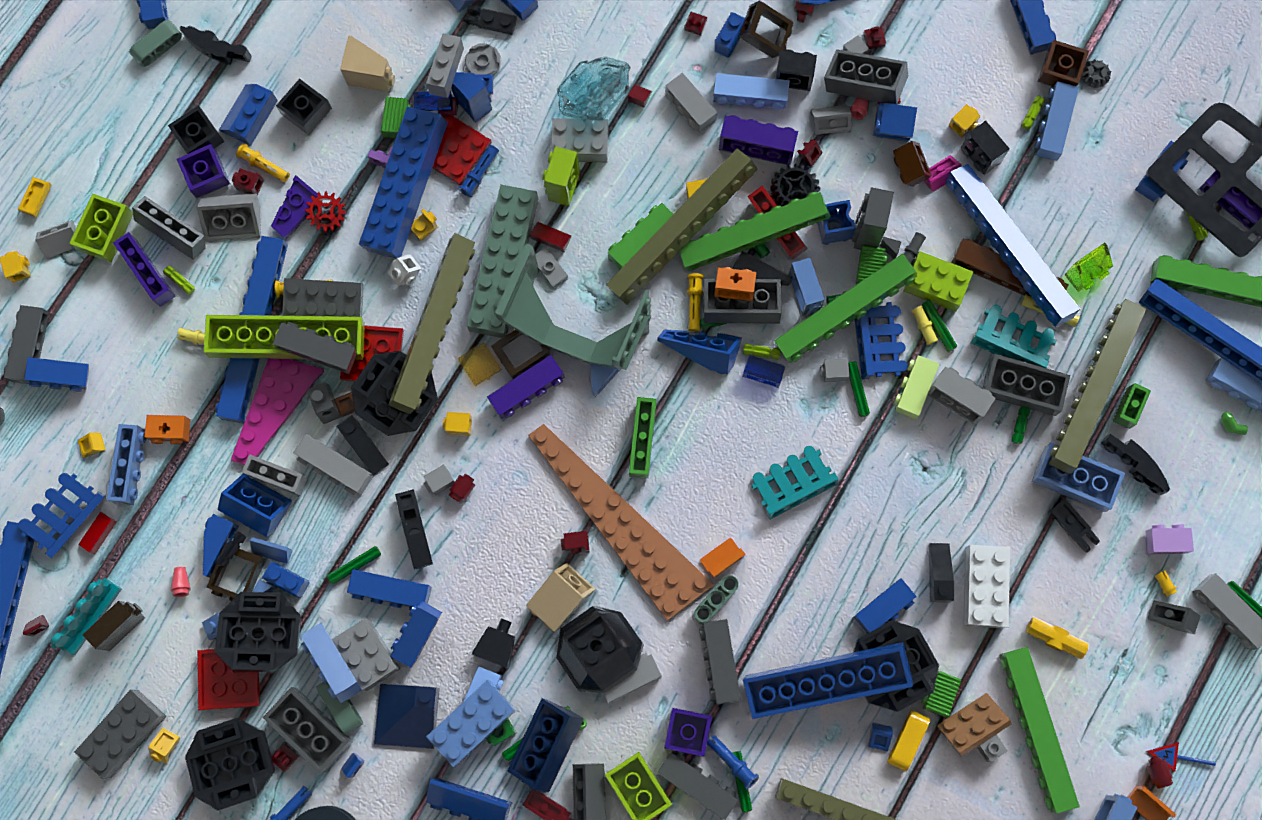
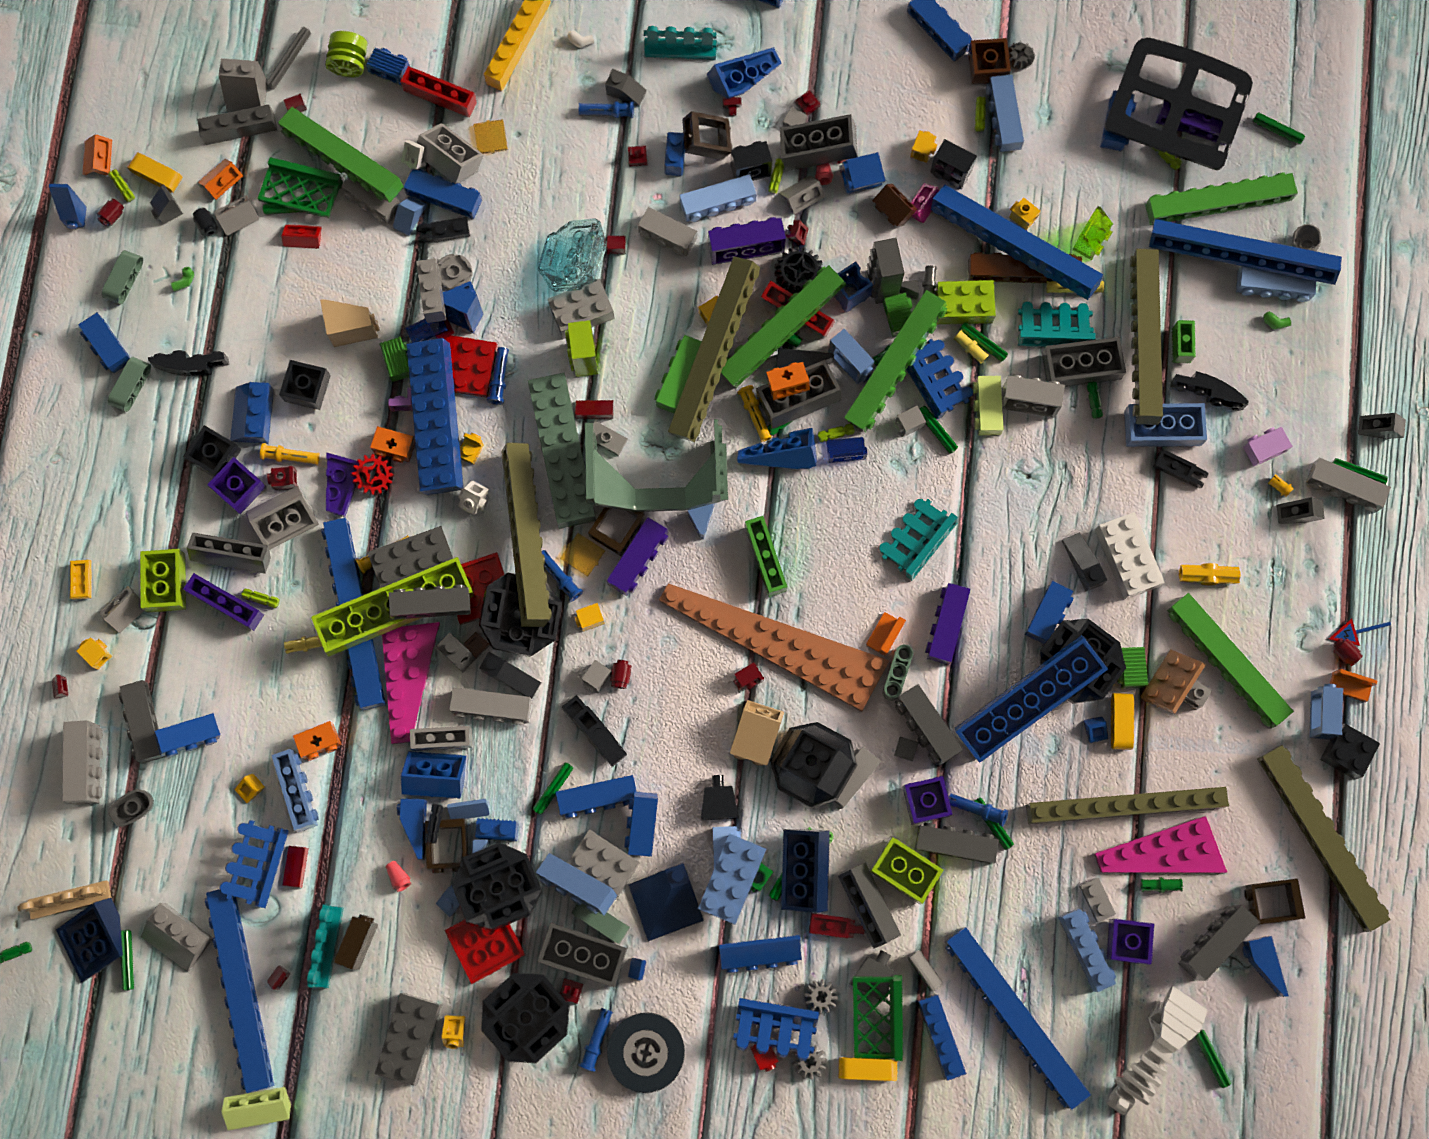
camera: 30 degrees left, 0 degrees up
none -> orange brick [370,426,416,463]
none -> blue pin [542,550,583,602]
none -> lime axle [768,158,785,194]
none -> dark grey tile [894,736,919,762]
none -> dark purple brick [925,583,971,665]
none -> yellow brick [1009,197,1041,231]

